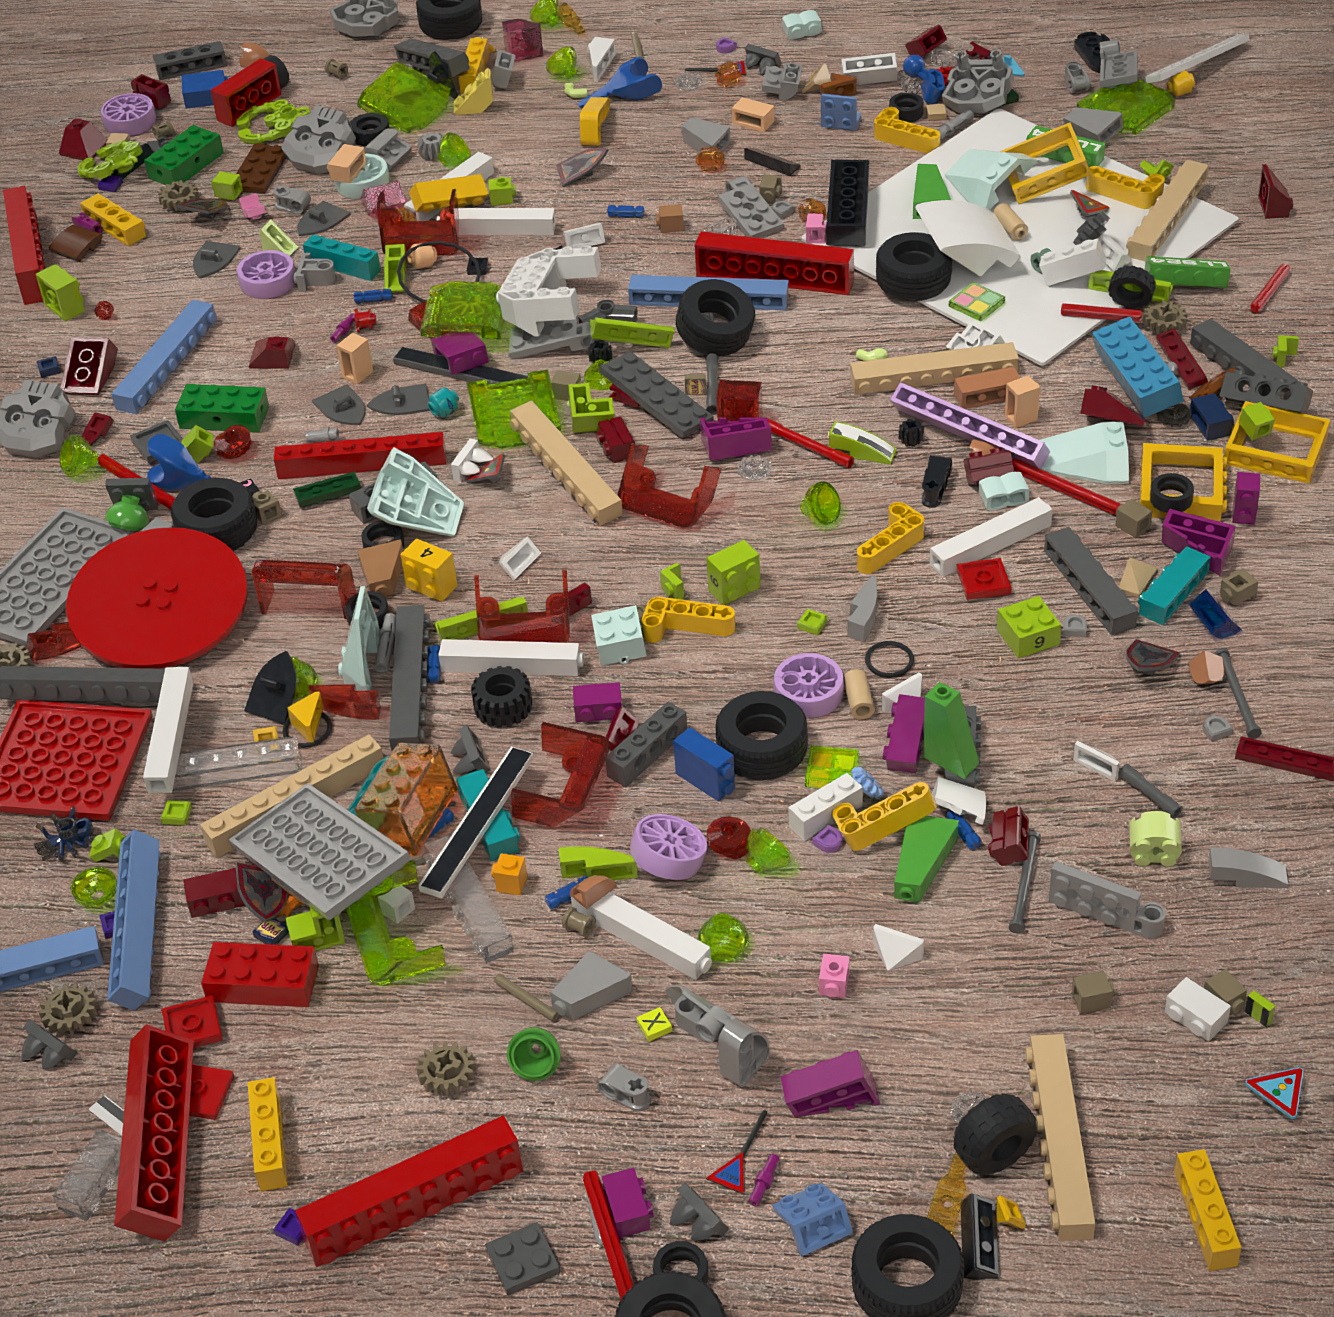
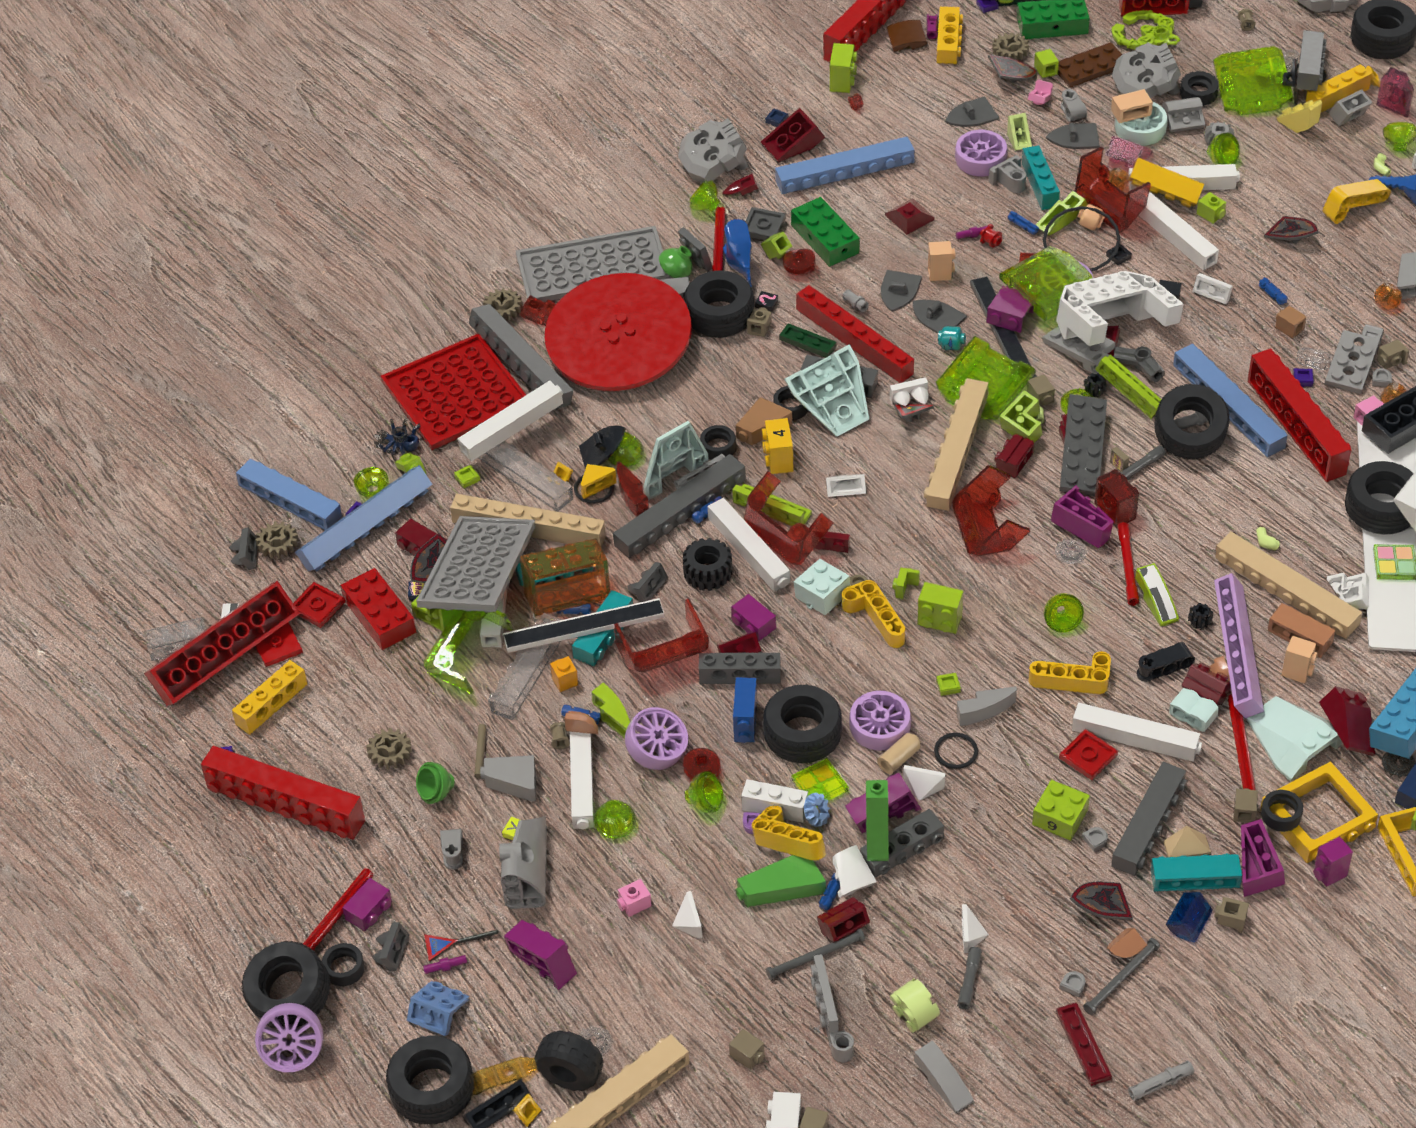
camera: 50 degrees right, 5 degrees up
clear red windscreen [252,558,356,619] -> none
dark grey plate [485,1222,560,1296] -> none

